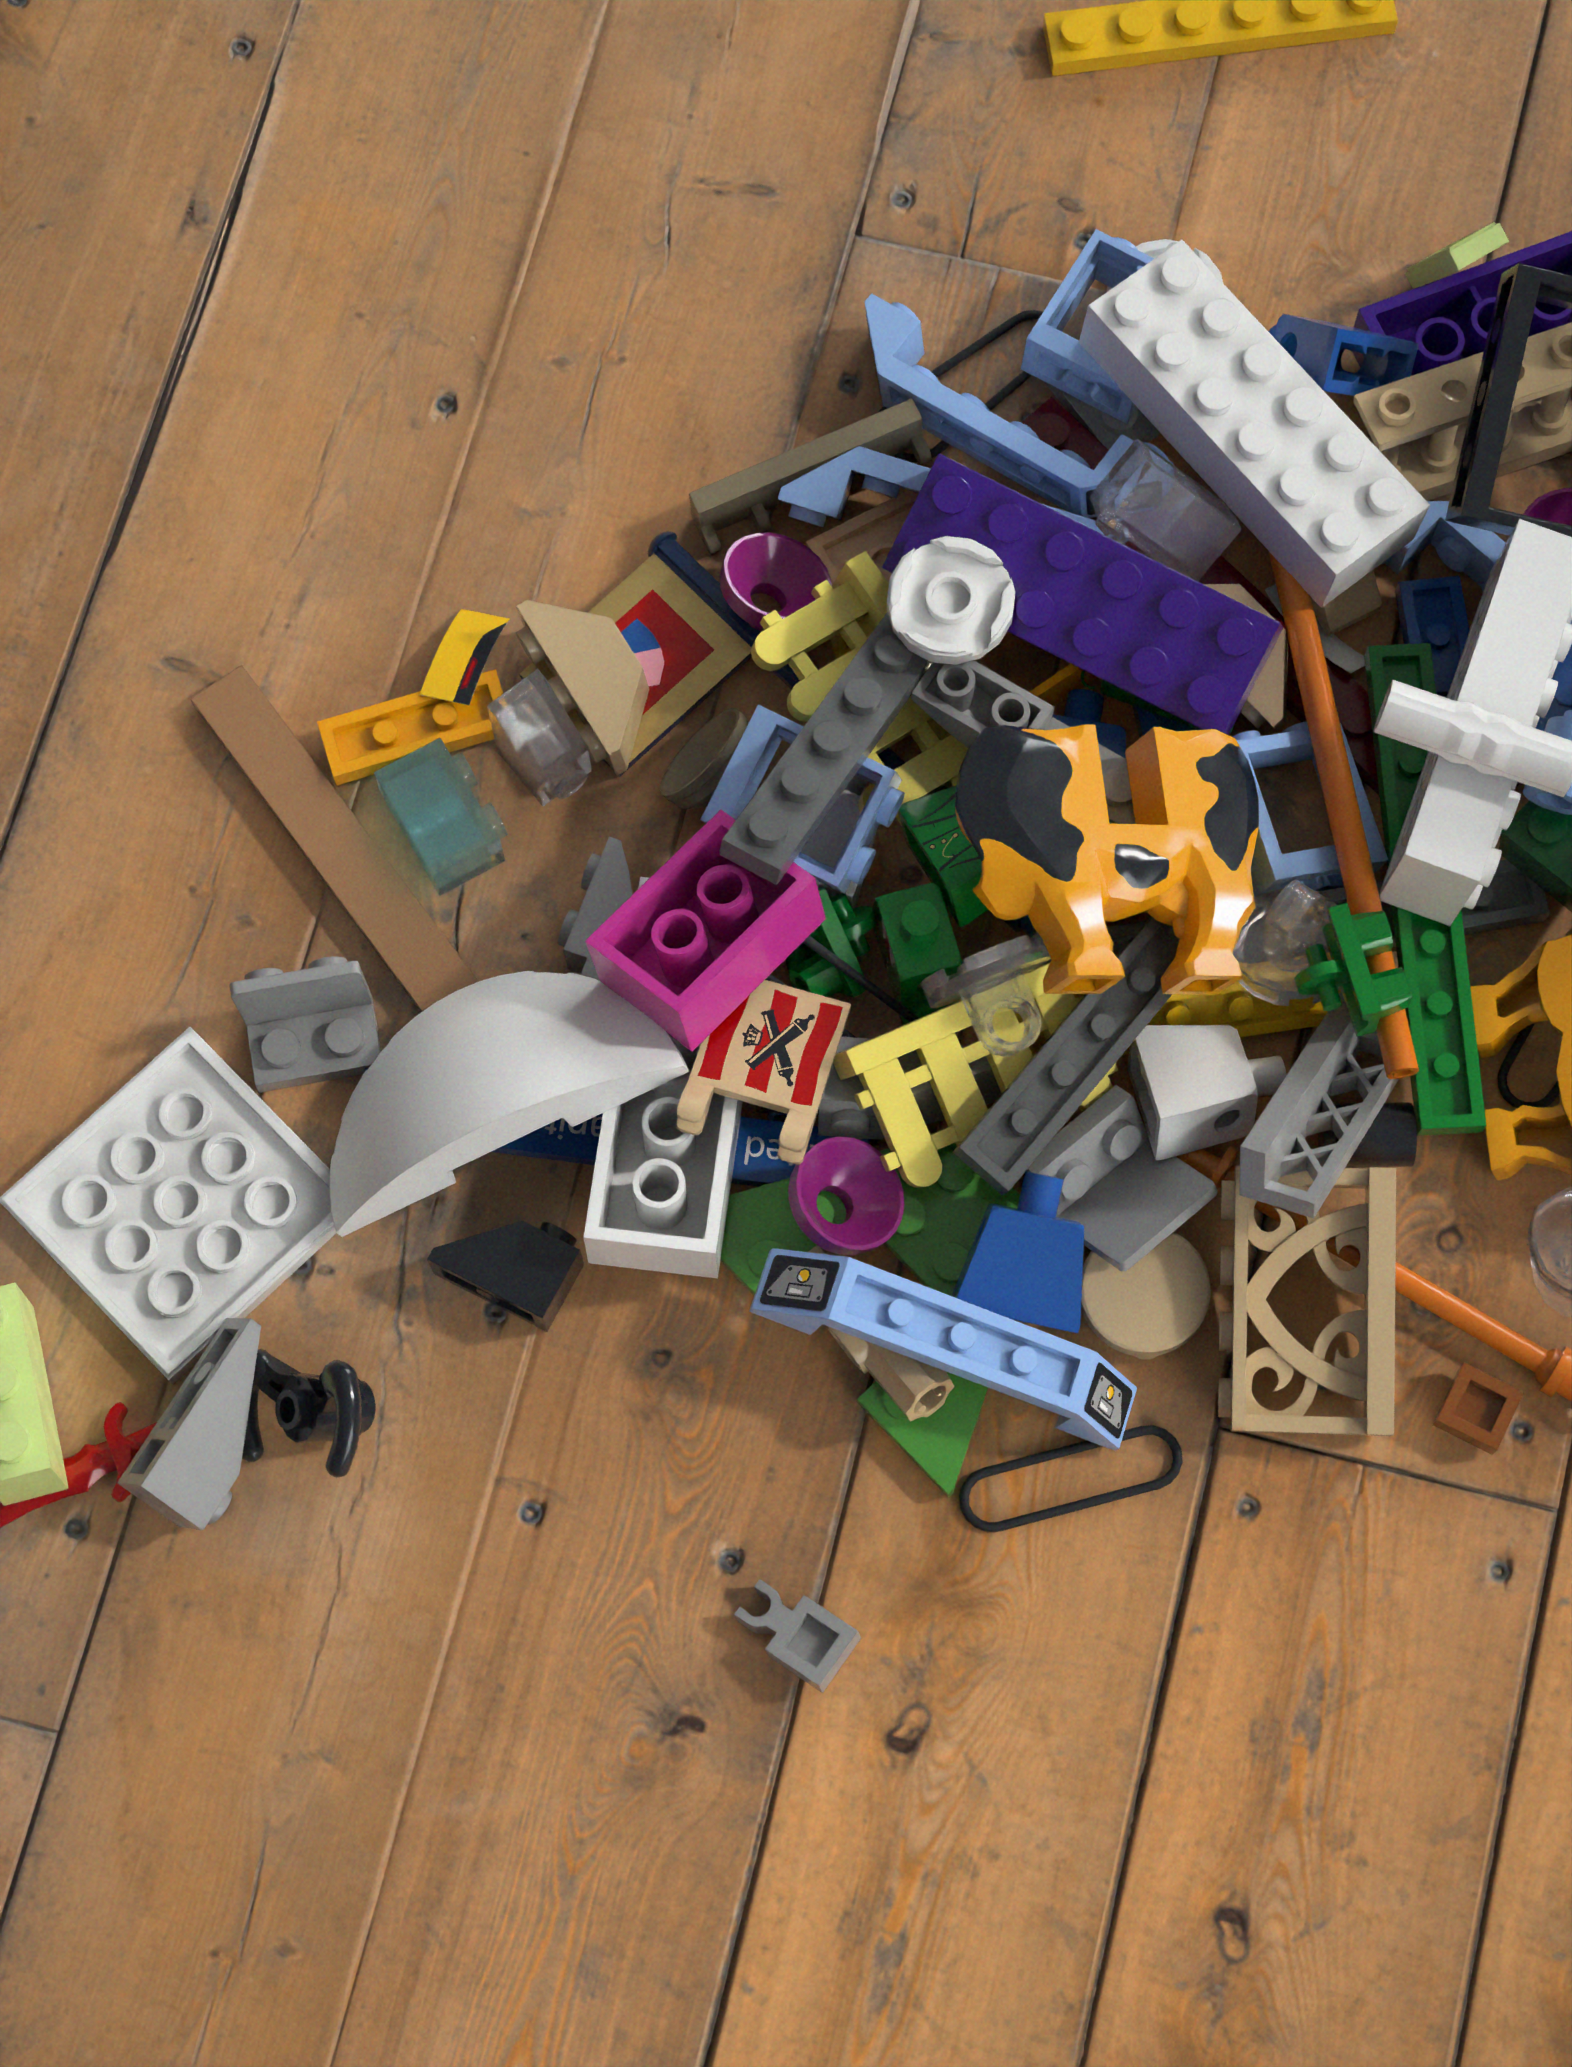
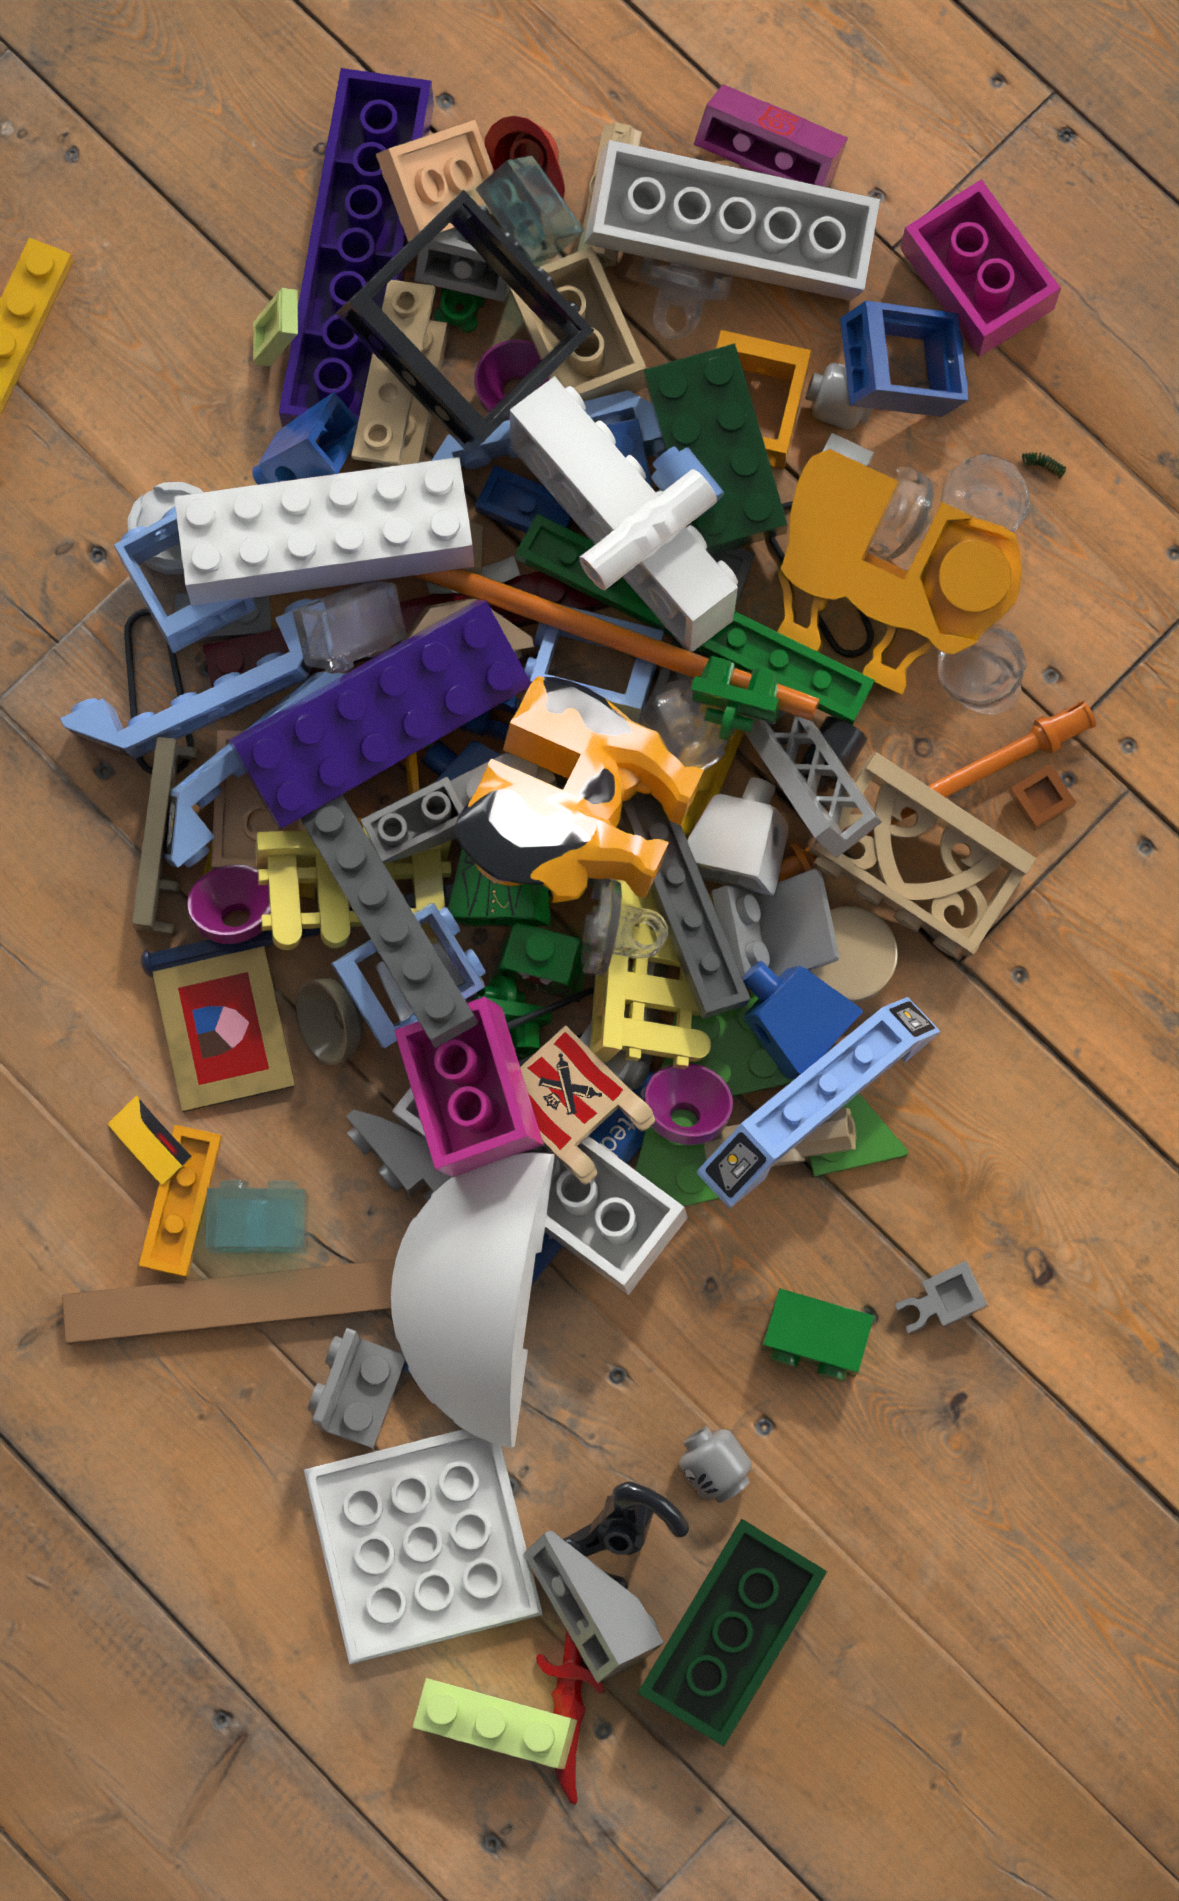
camera: 60 degrees left, 5 degrees up
black slope [427,1220,584,1332] -> none
clear slope [487,669,592,806] -> none
tan slope [516,600,649,776] -> none
white tile [887,536,1015,665] -> none
black piece [959,1425,1183,1532] -> none
none -> dark green brick [637,1518,828,1747]
none -> light grey head [679,1426,752,1503]
none -> green brick [761,1288,874,1382]

